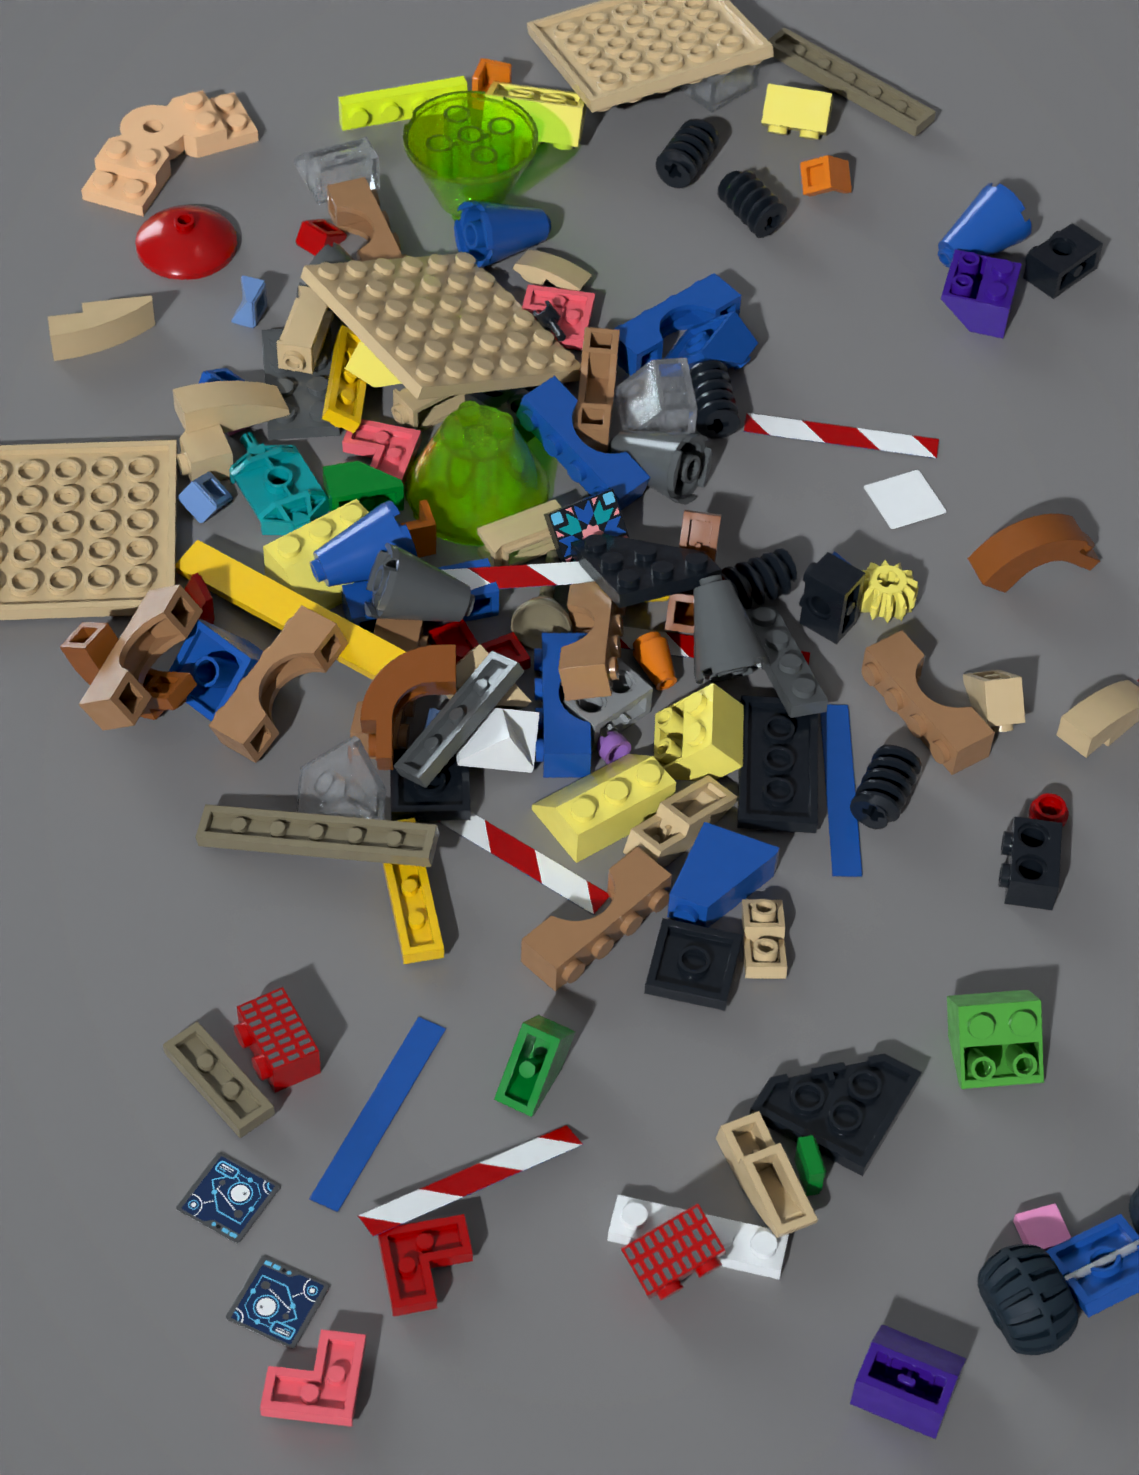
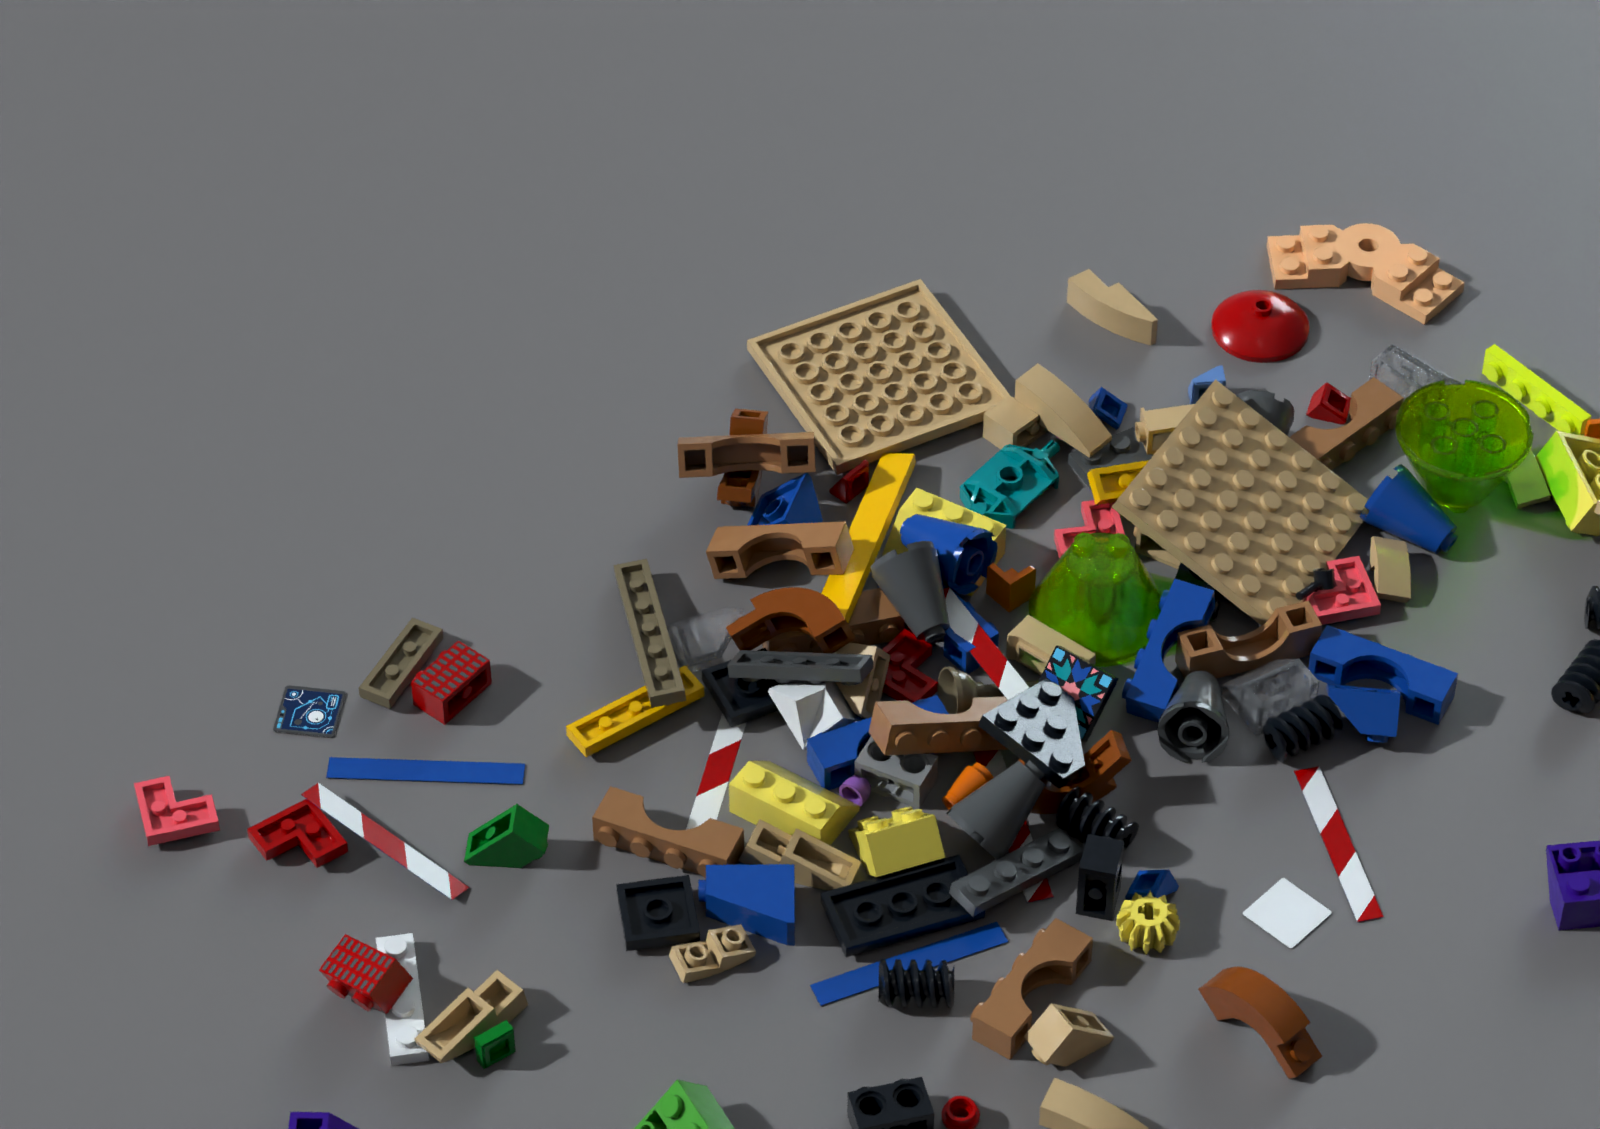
camera: 70 degrees right, 5 degrees down
medium blue slope [177,472,233,523] -> none
sticker [226,1256,330,1349] -> none
green slope [322,461,404,512] -> none
black plate [749,1053,922,1176] -> none

